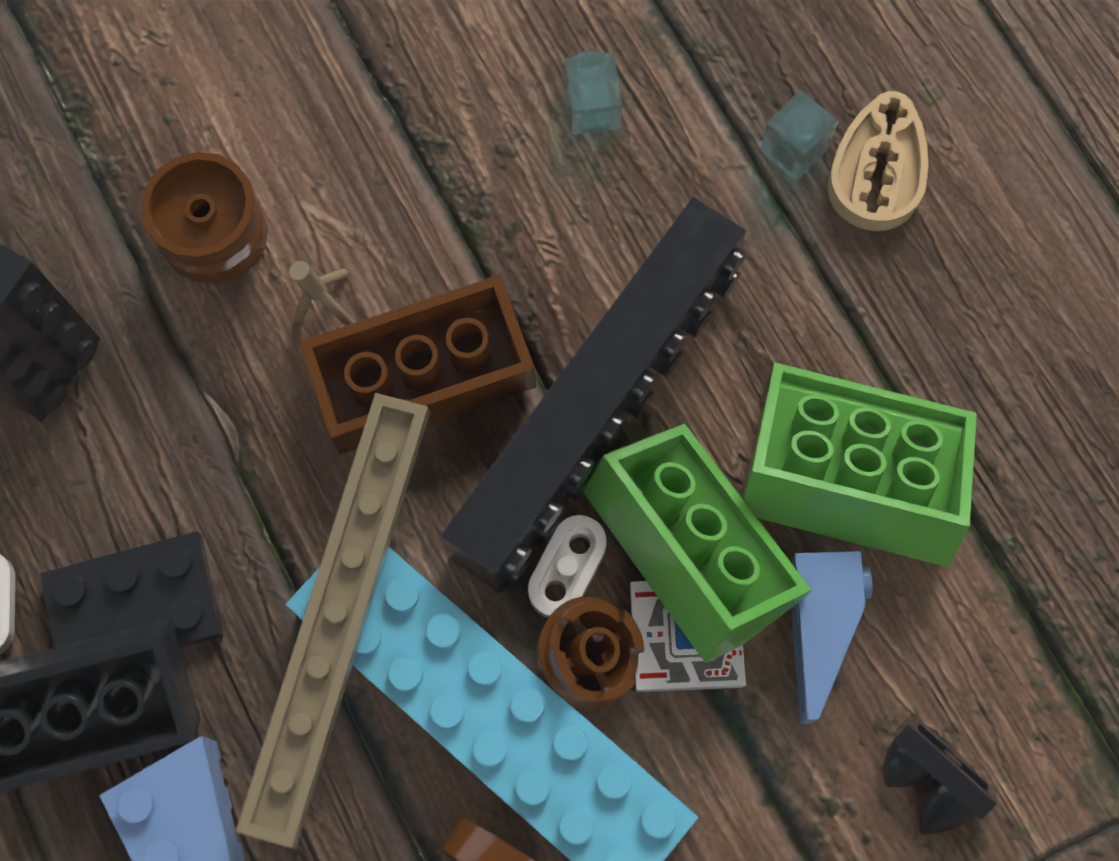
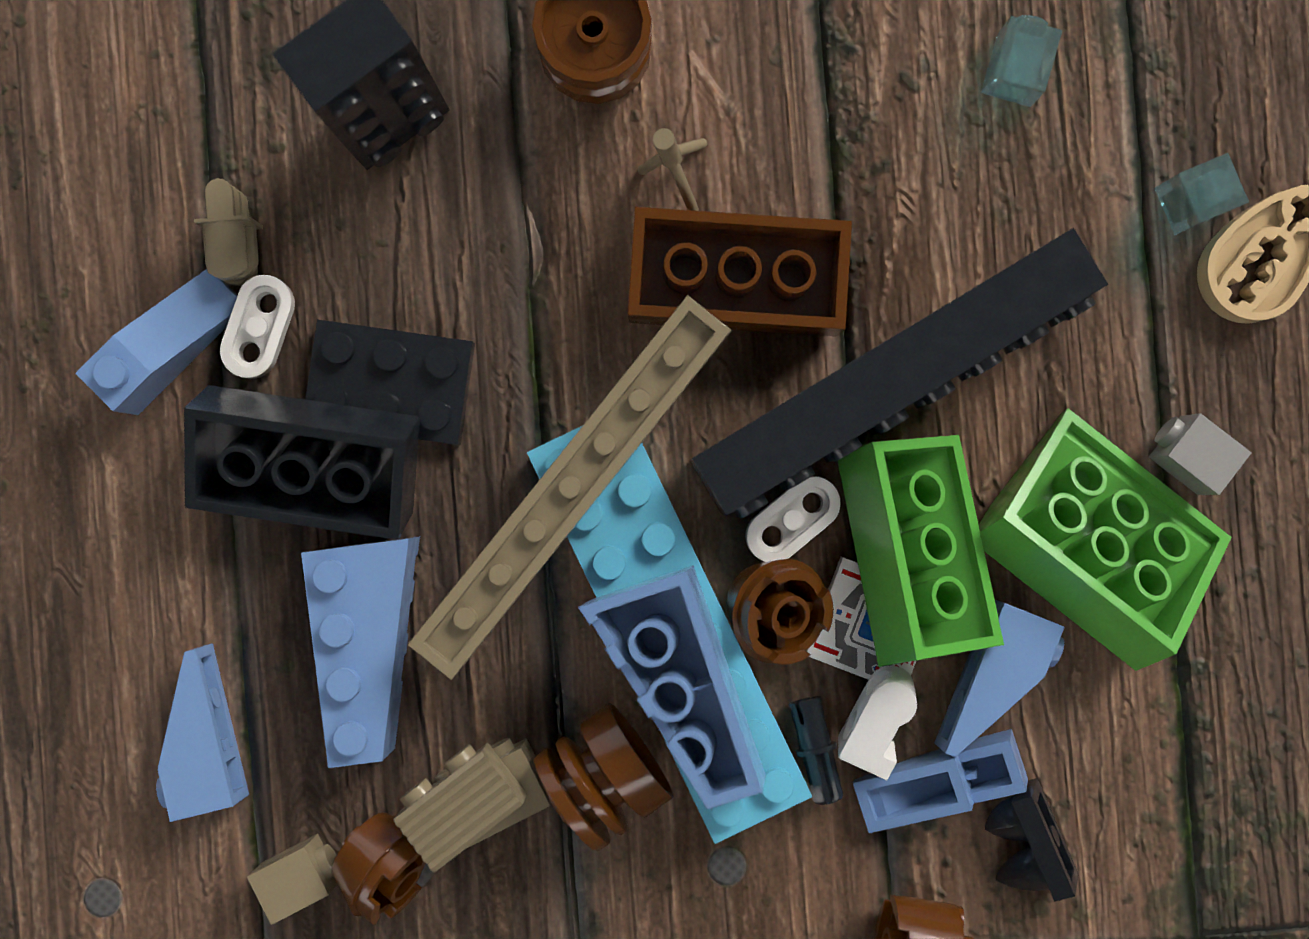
camera: 25 degrees right, 15 degrees up
none -> medium blue wedge [578,565,766,809]
none -> black axle [788,696,843,805]
none -> white leg [838,666,917,780]
none -> medium blue slope [853,729,1028,833]
none -> light grey brick [1149,413,1252,495]

